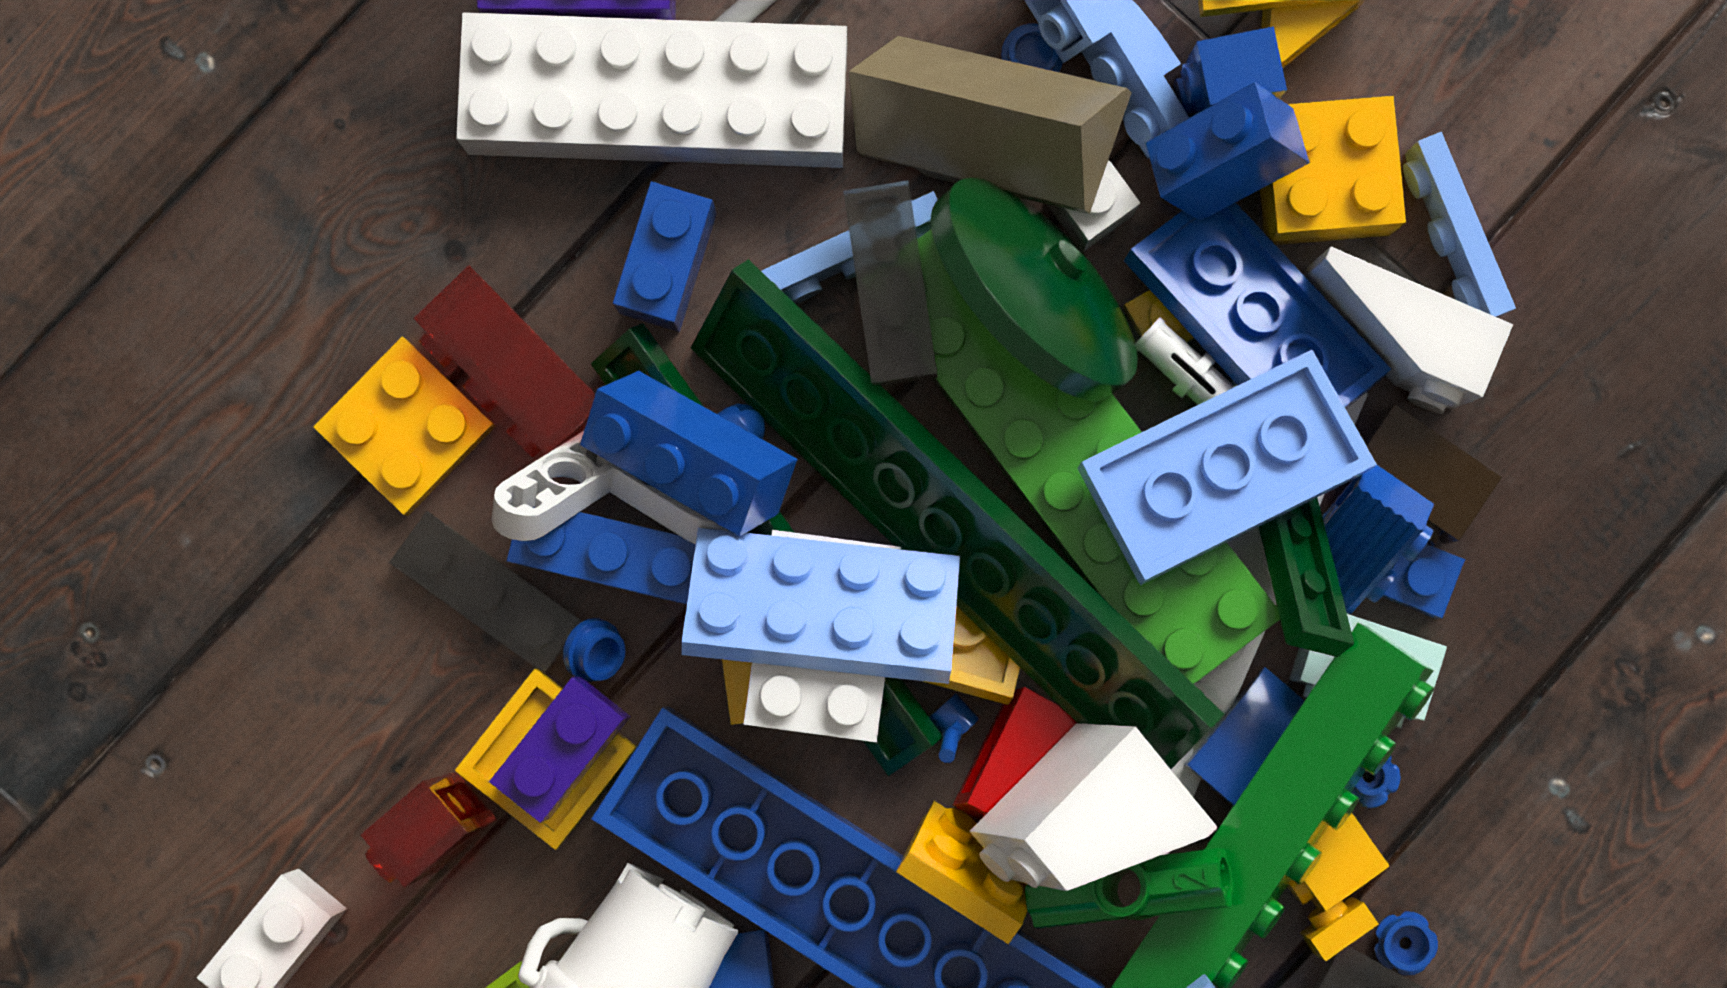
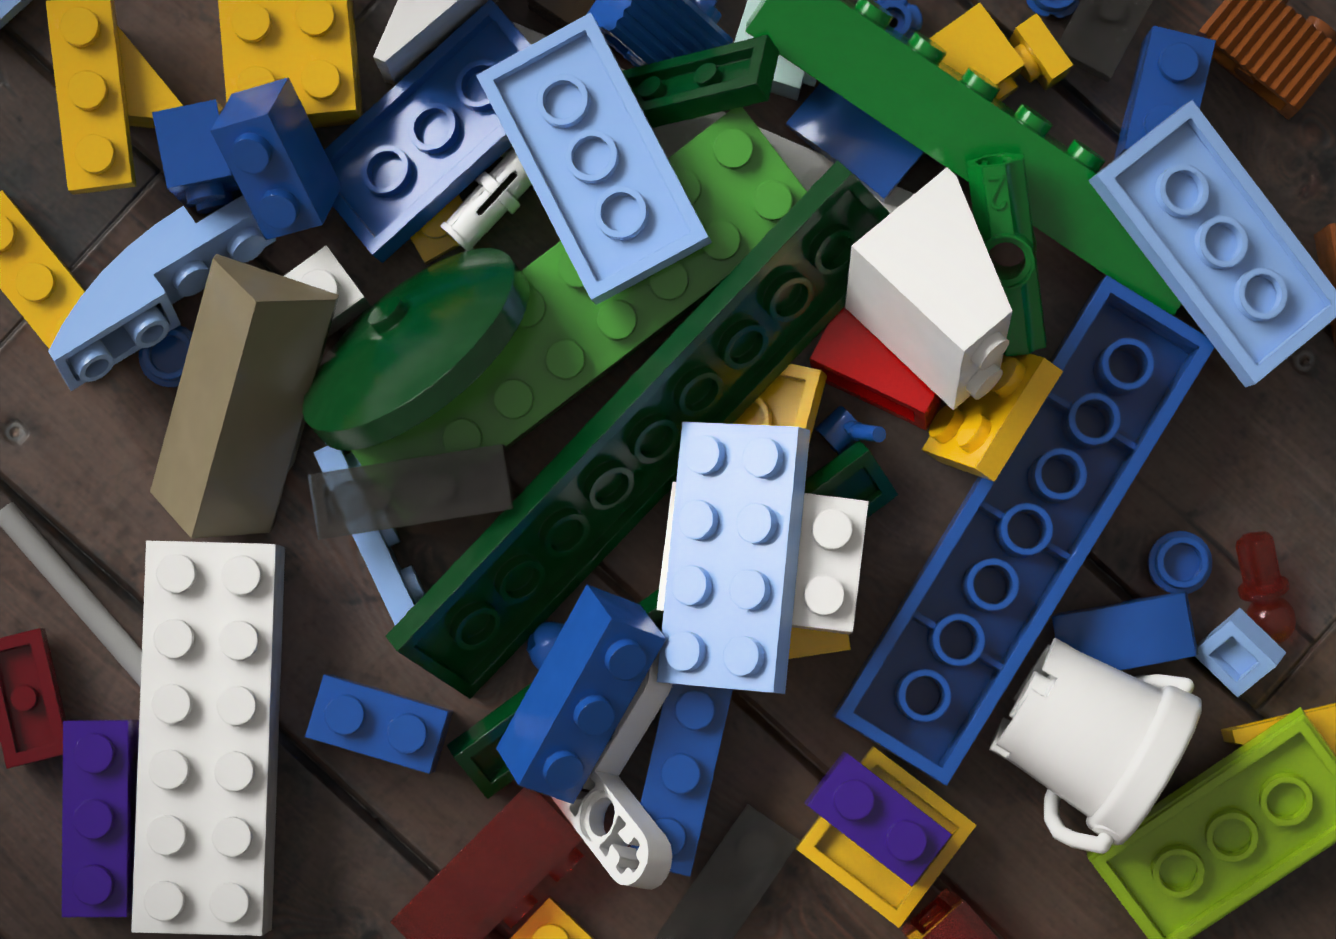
camera: 90 degrees left, 0 degrees up
blue plate [563,618,625,682] -> none

